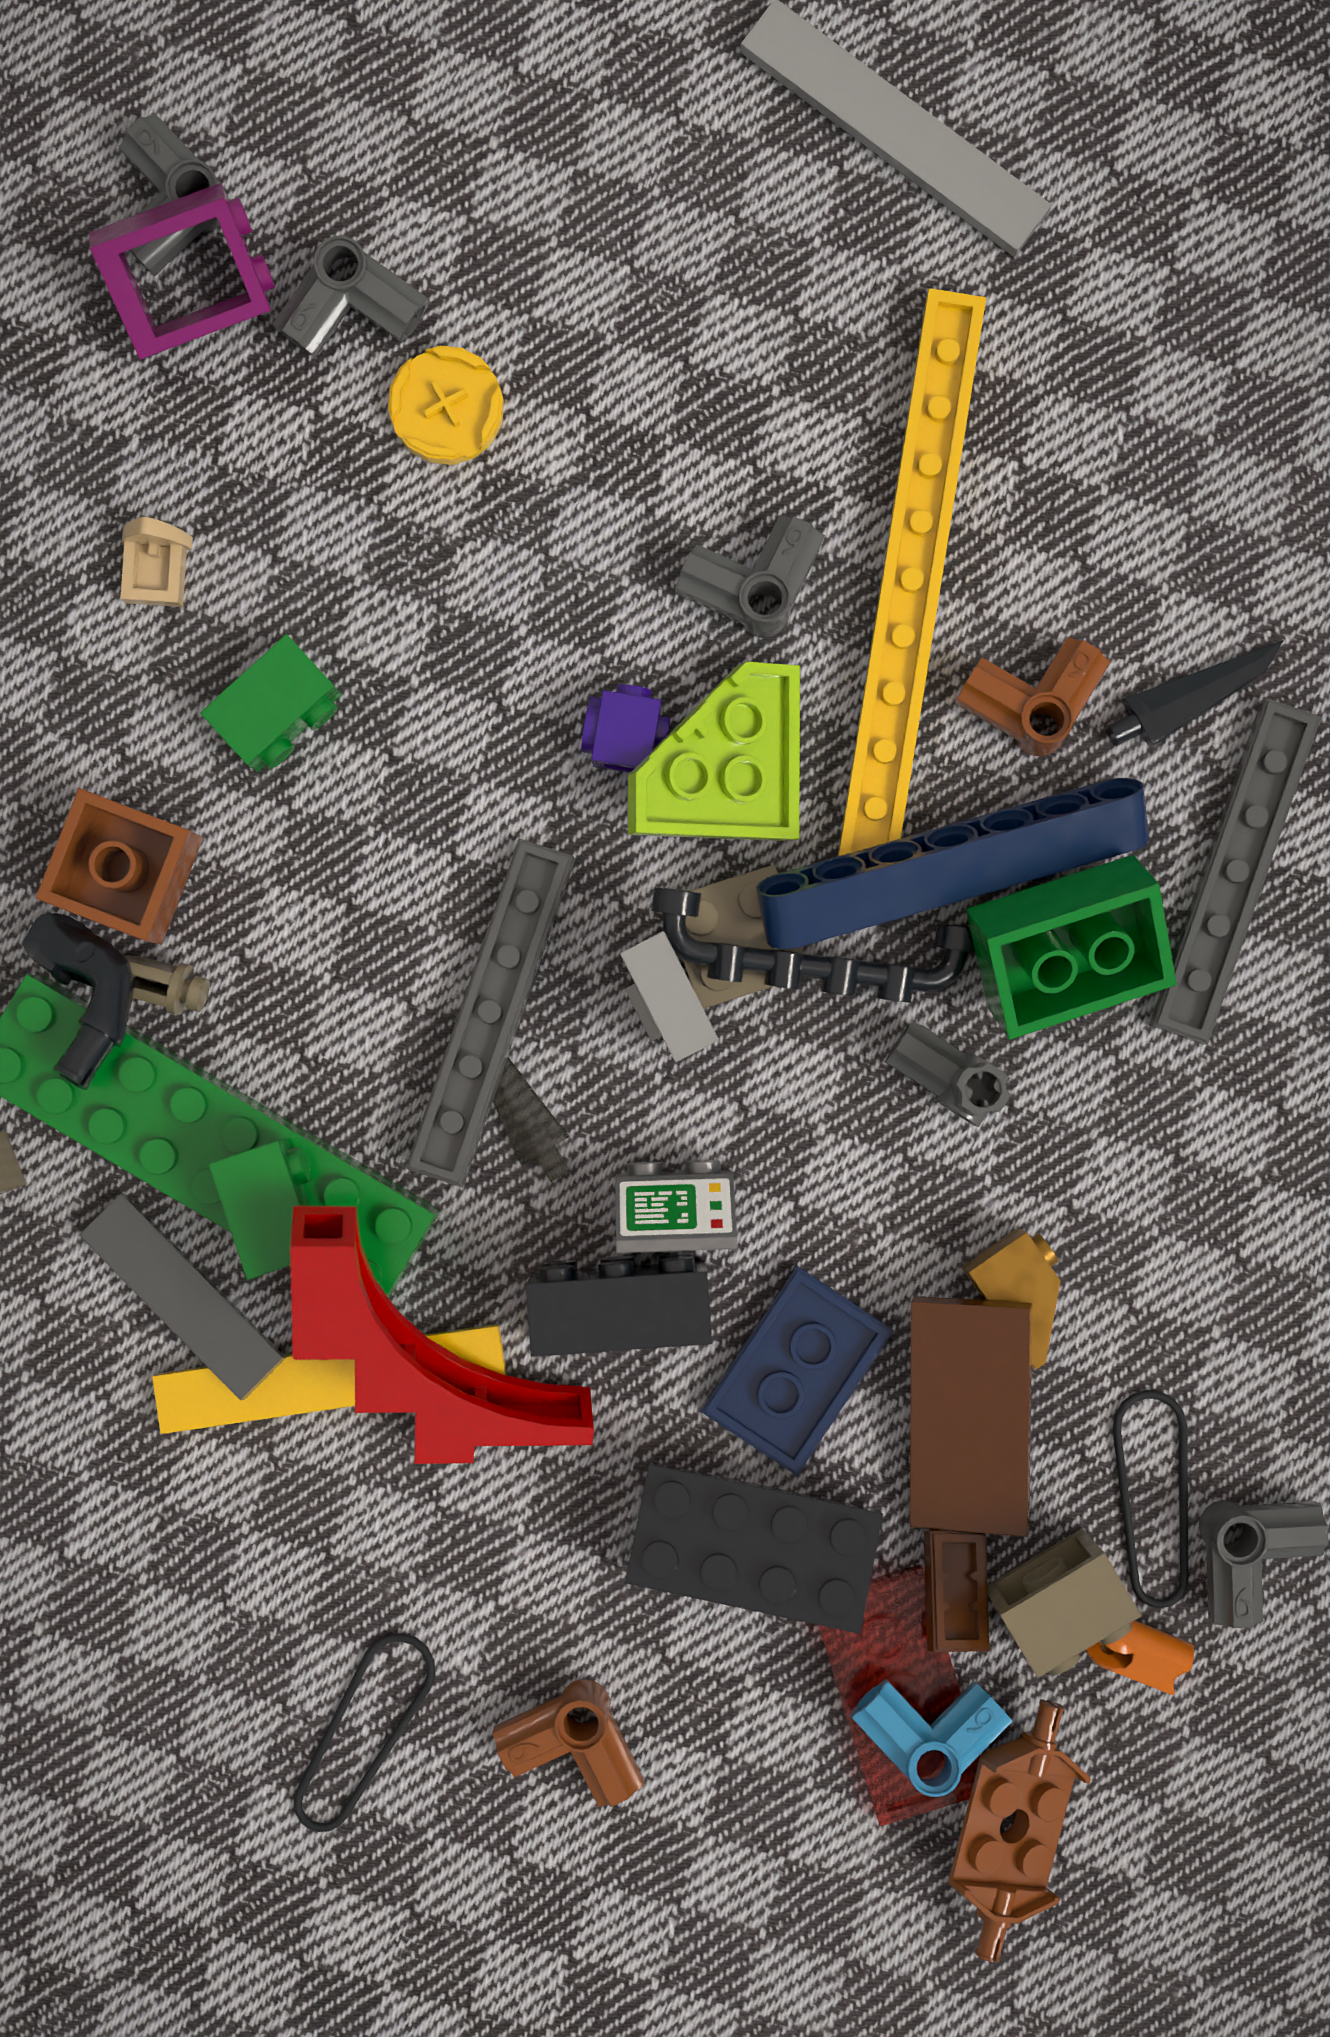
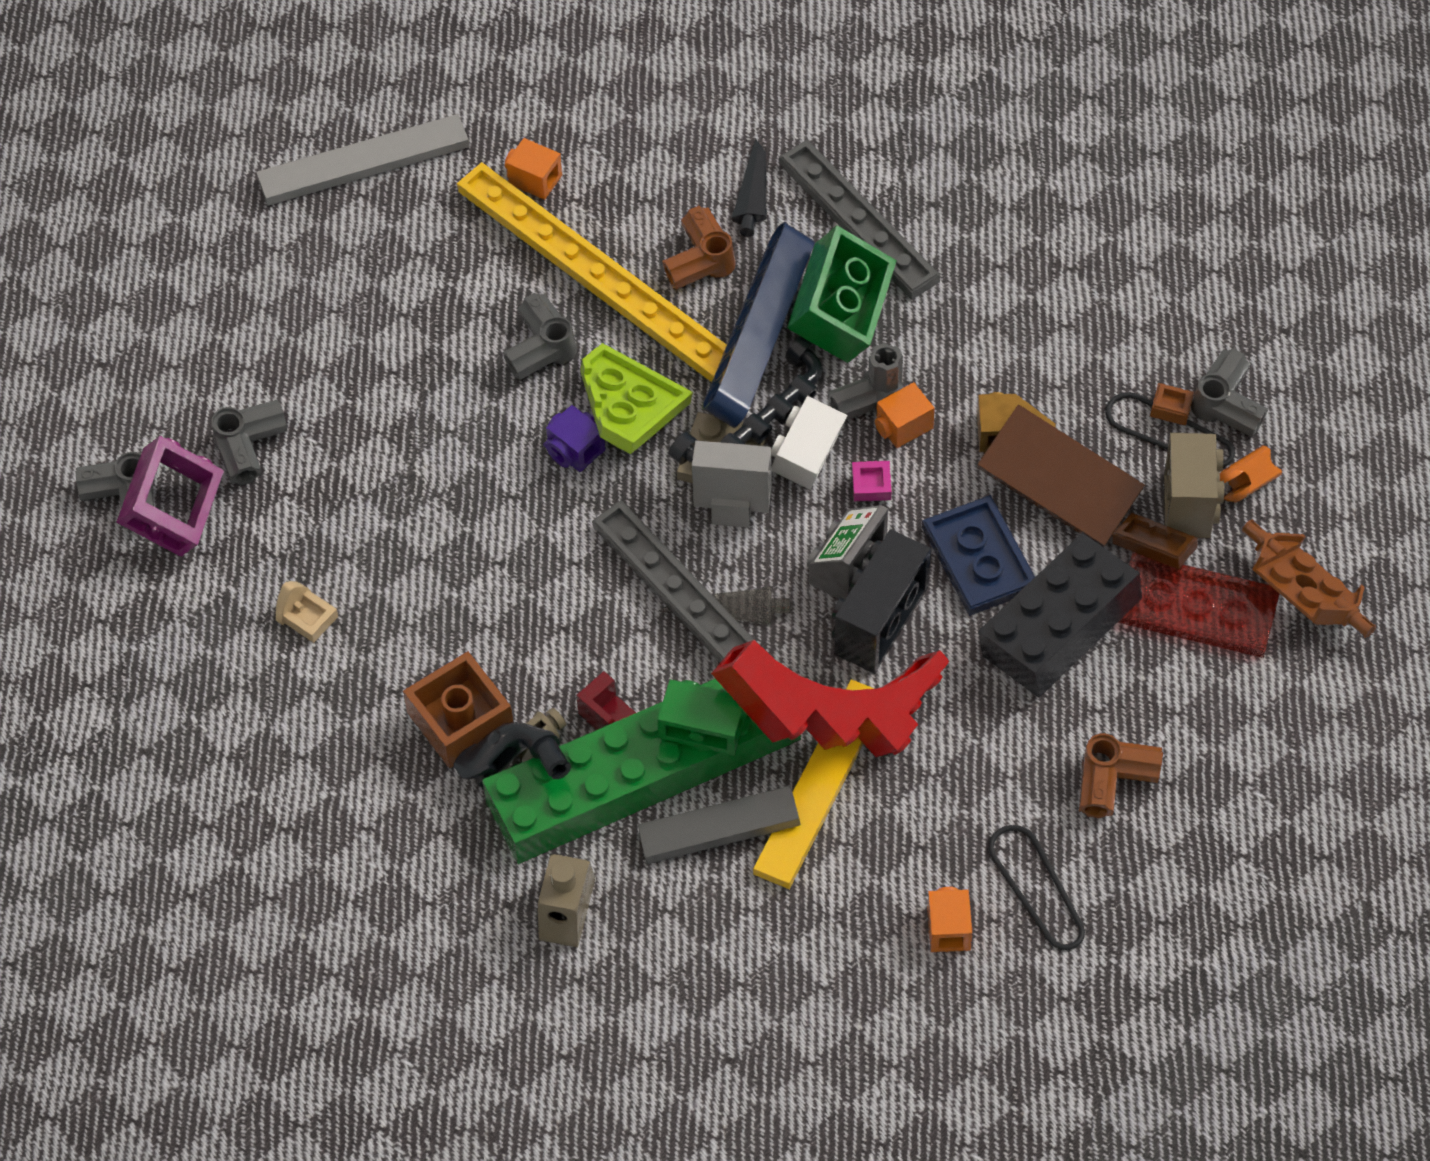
camera: 55 degrees left, 30 degrees down
green brick [200,634,342,772] -> none
yellow tile [388,346,504,465] -> none
dark azure piece [850,1679,1012,1797] -> none
none -> orange brick [504,138,562,200]
none -> dark red panel [576,671,636,730]
none -> white brick [771,396,847,490]
none -> dark pink plate [852,461,892,502]
none -> orange brick [874,382,935,448]
none -> orange brick [927,887,972,952]
none -> dark orange tile [1149,383,1194,426]

